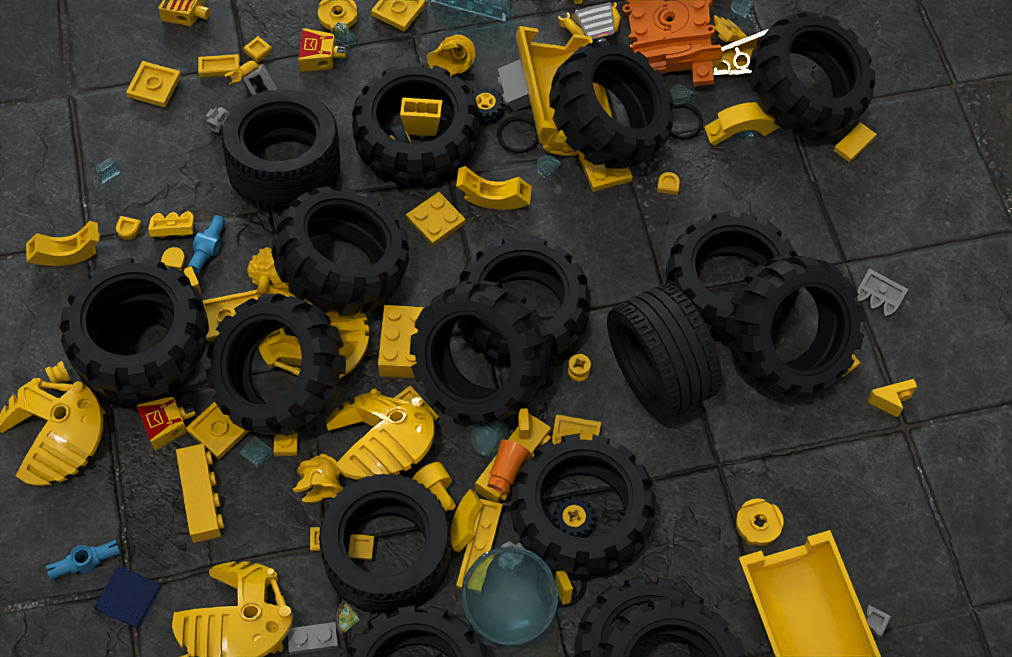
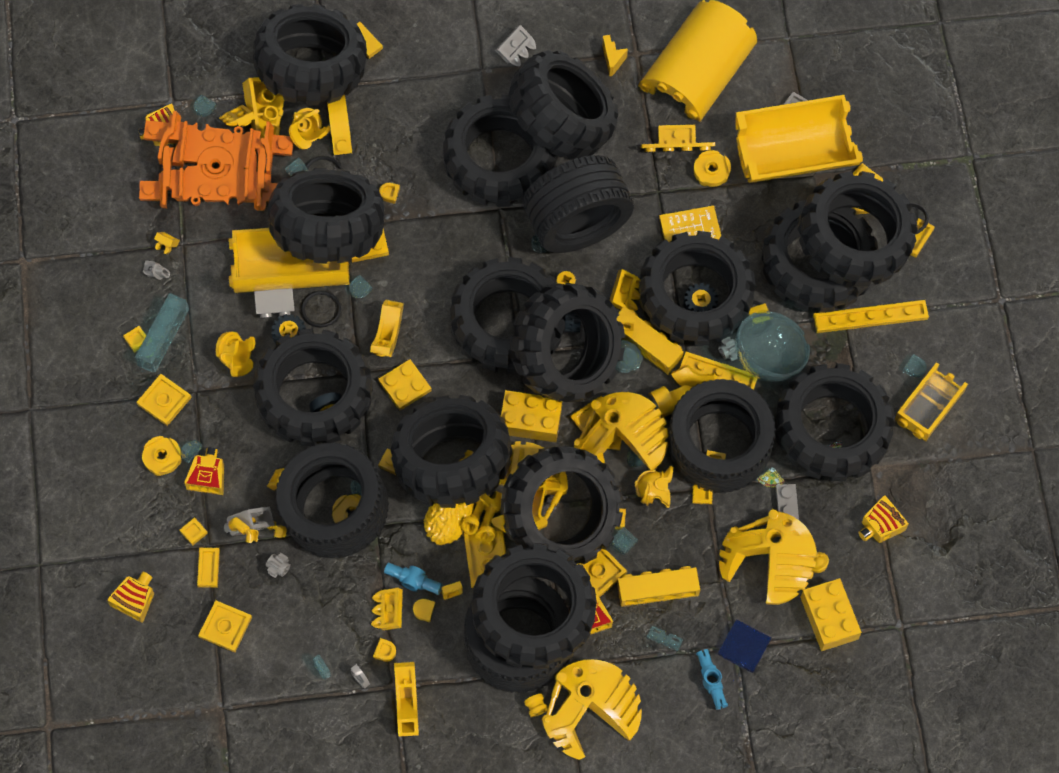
camera: 85 degrees left, 5 degrees up
yellow torso [400,98,442,139] -> none
orange plant [487,440,530,494] -> none
torso [558,2,621,43] -> none
none -> yellow helmet [289,108,331,150]
none -> light grey tile [351,664,370,689]
none -> yellow cylinder [638,0,757,122]
none -> yellow bracket [640,125,715,152]
none -> clear light blue piece [647,626,683,651]
none -> yellow tile [659,206,721,242]

